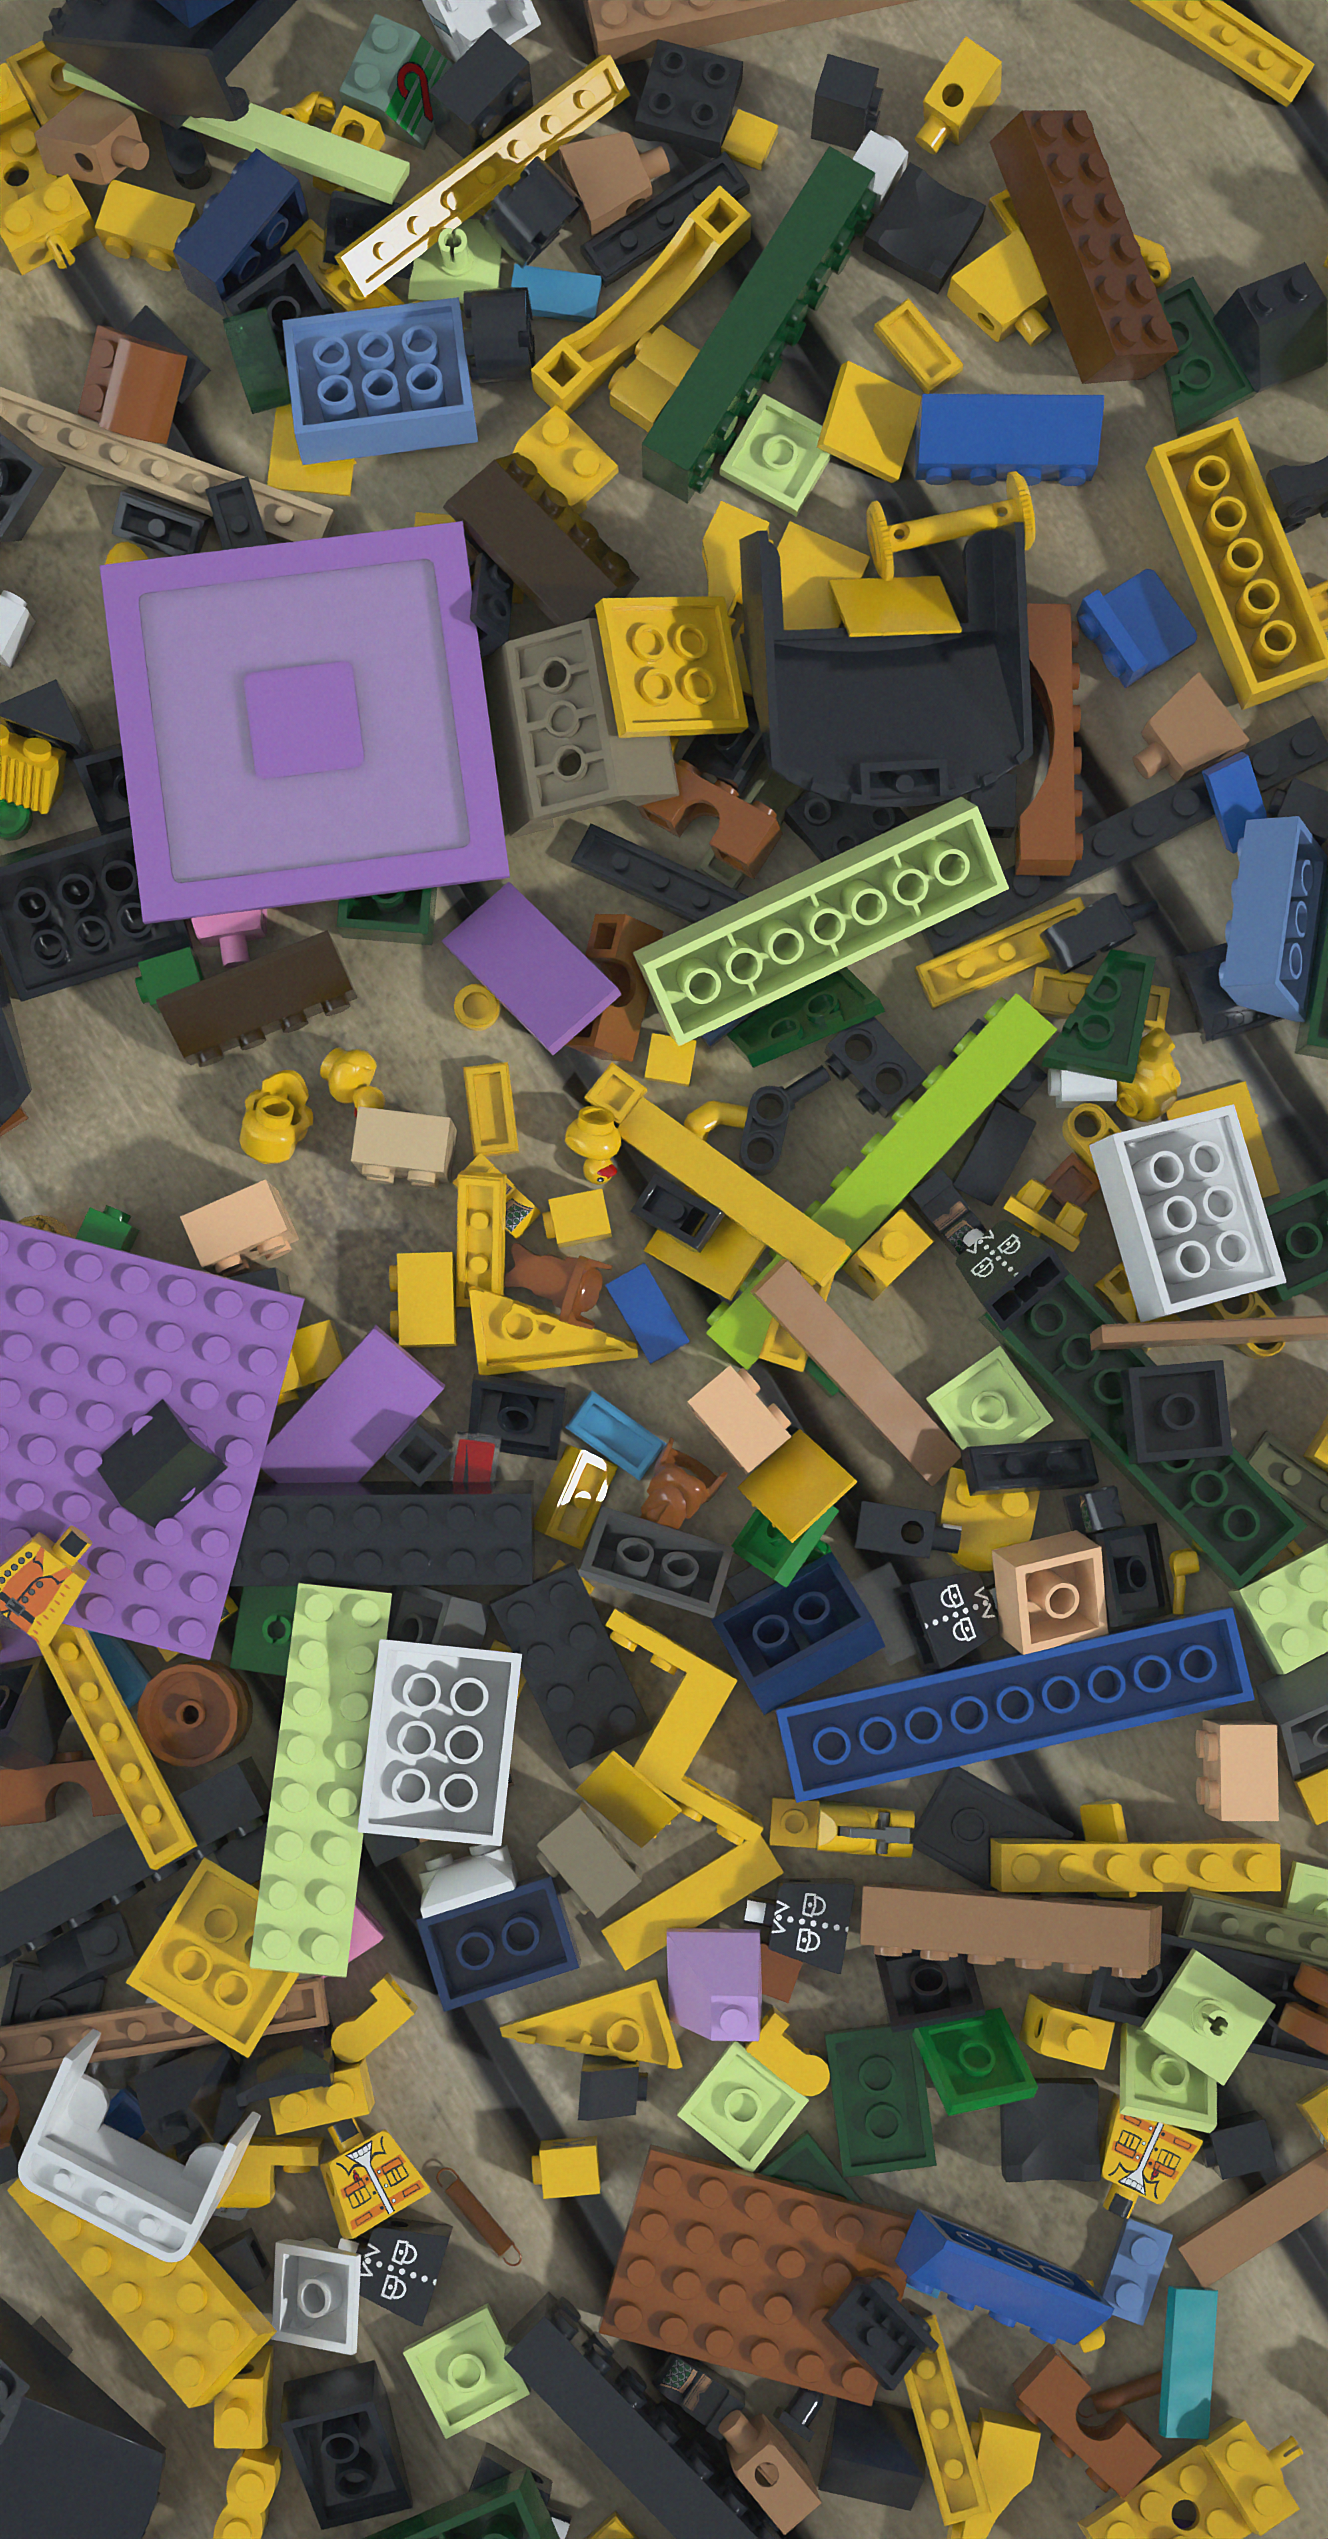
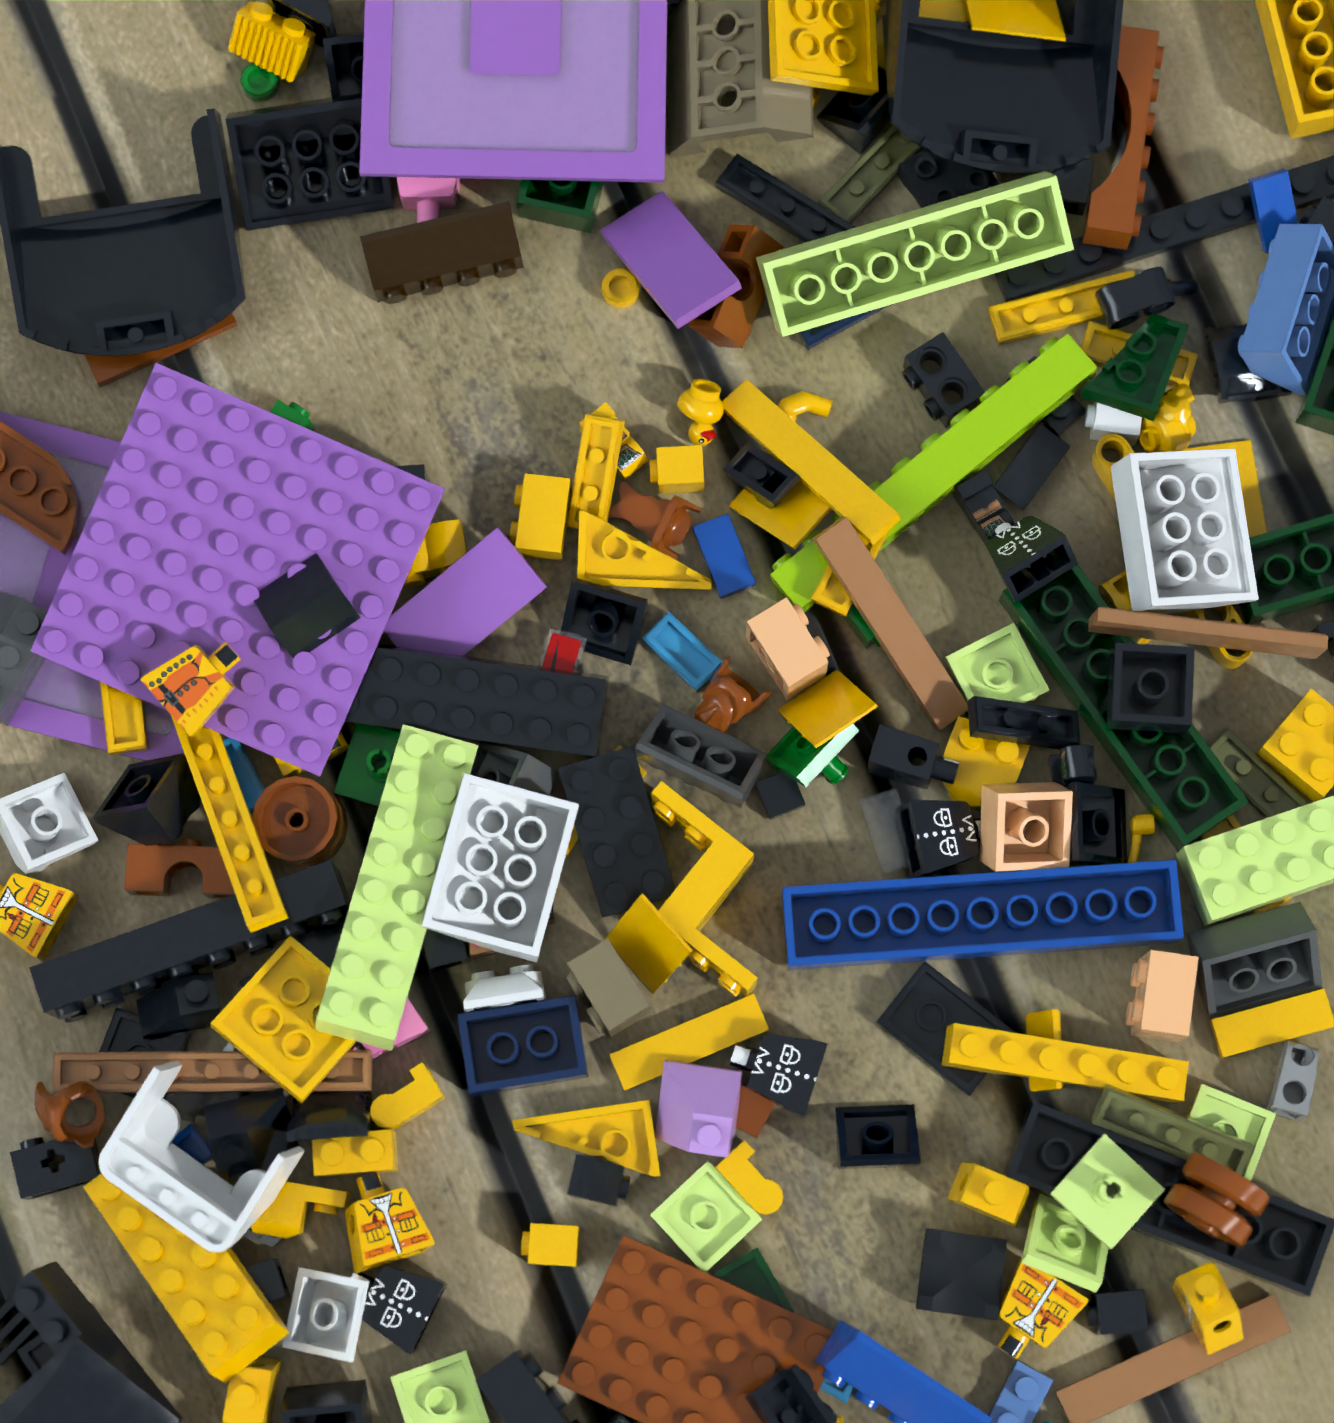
camera: 10 degrees right, 5 degrees down
green brick [135,947,205,1014] -> none
light nougat brick [180,1179,299,1278] -> none
yellow head [239,1070,313,1164] -> none
yellow animal [320,1047,385,1118] -> none
tan brick [351,1106,457,1190] -> none
black brick [385,1414,453,1487] -> none
dark orange piece [436,2167,522,2266] -> none
yellow tile [463,1062,519,1158] -> none
yellow slope [534,1445,618,1550] -> none
yellow tile [584,1062,648,1126] -> none
dark orange arch [637,760,783,879] -> none
yellow tile [644,1033,697,1087] -> none
dark blue brick [711,1551,886,1715] -> none
dark green wing [726,967,886,1068] -> none
black beam [739,1065,831,1176] -> none
yellow plate [769,1796,915,1858] -> none
dark green plate [824,2024,937,2178] -> none
yellow torso [842,1208,936,1301] -> none
medium nougat brick [860,1882,1162,1978] -> none
green tile [912,2007,1038,2116] -> none
yellow hips [1003,1177,1088,1252] -> none
dark orange tile [1043,1152,1101,1208] -> none
blue bracket [1076,569,1197,688] -> none
medium nougat torso [1132,672,1250,783] -> none

